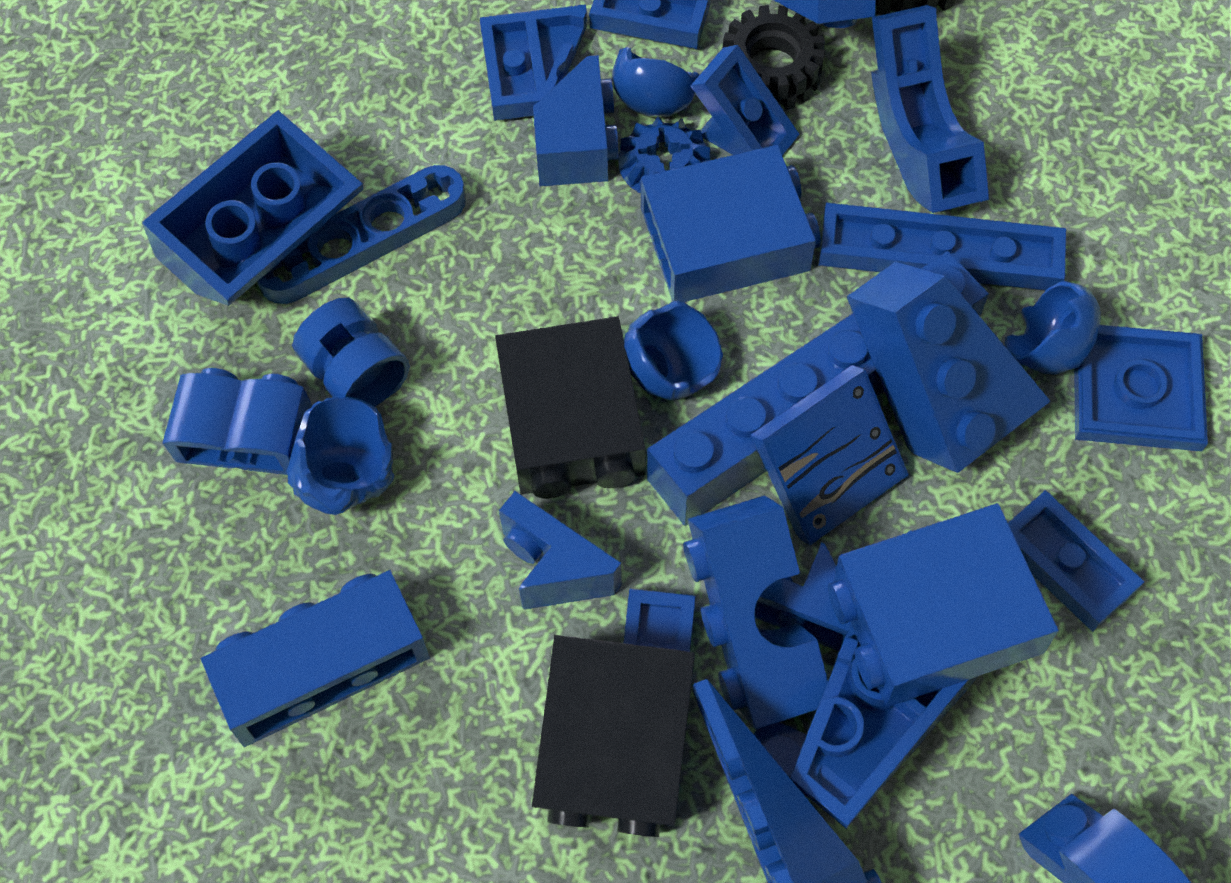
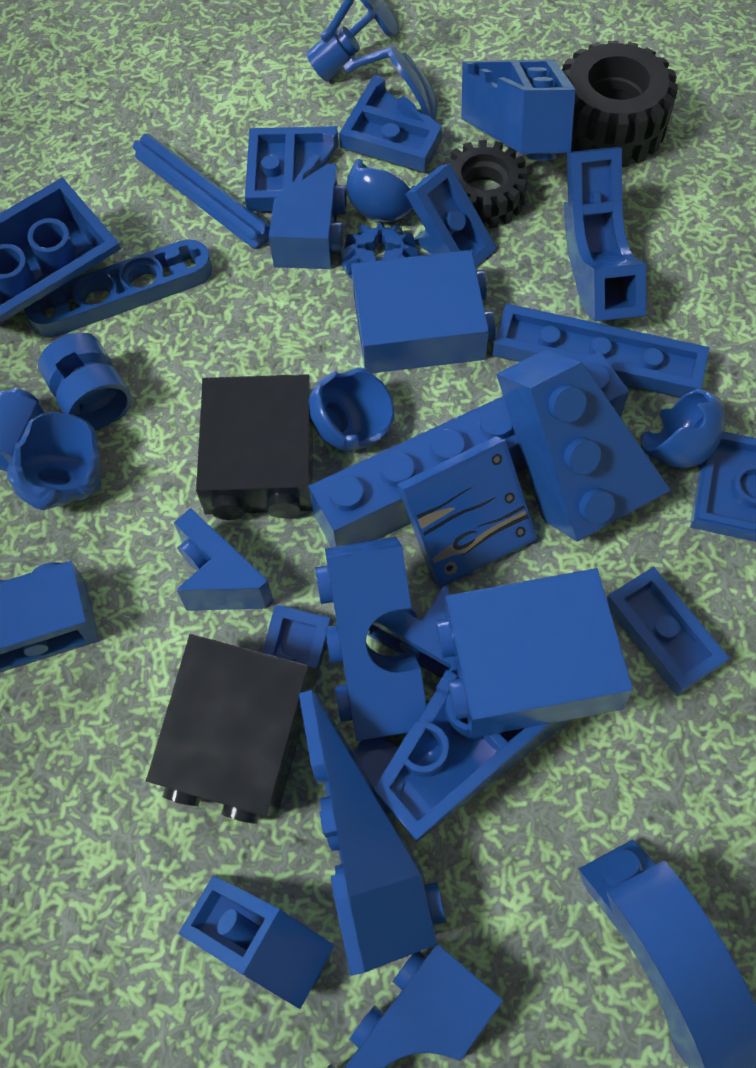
camera: 10 degrees right, 0 degrees up
none -> blue axle [133,134,270,249]

